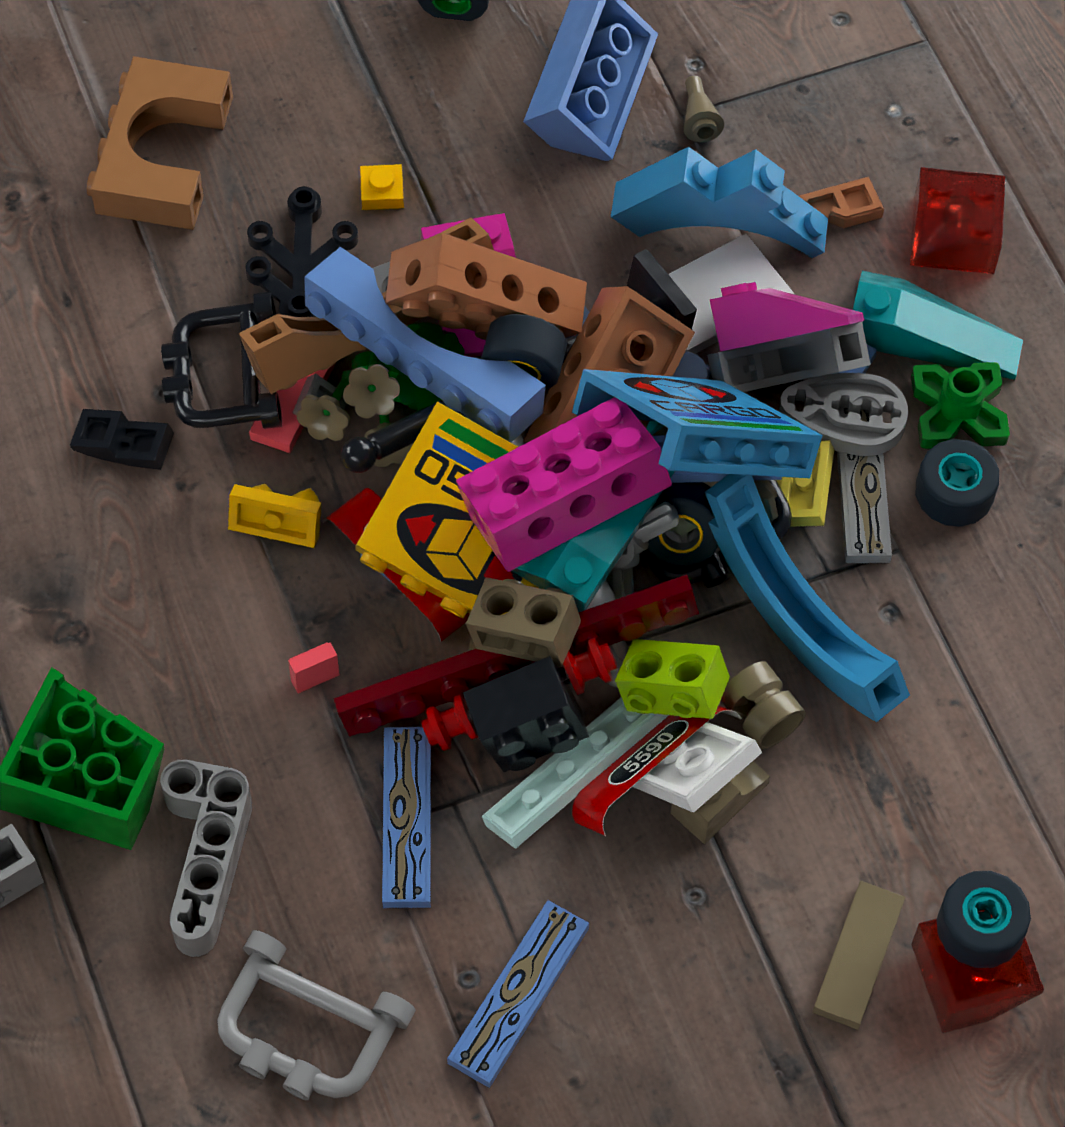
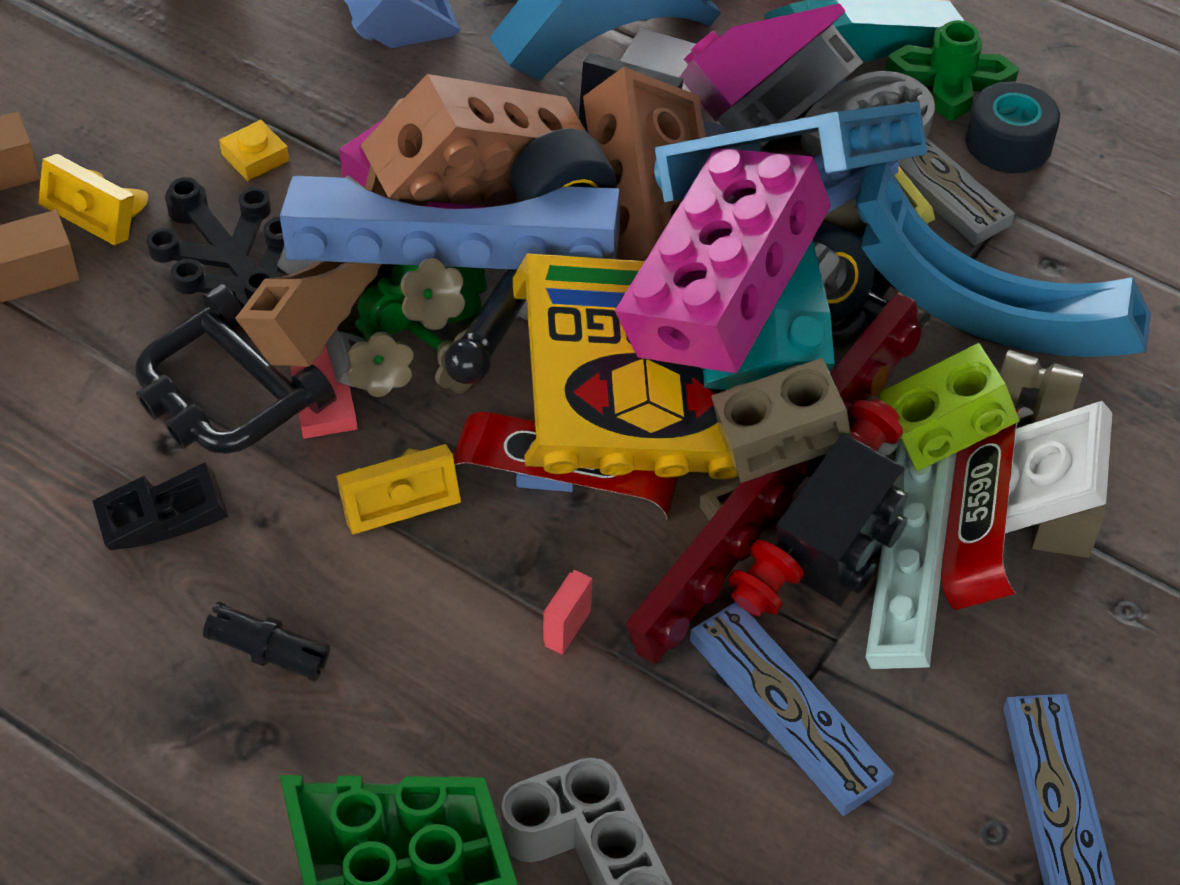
camera: 35 degrees left, 10 degrees down
none -> yellow tile [38,154,148,246]
none -> black pin [203,601,330,682]

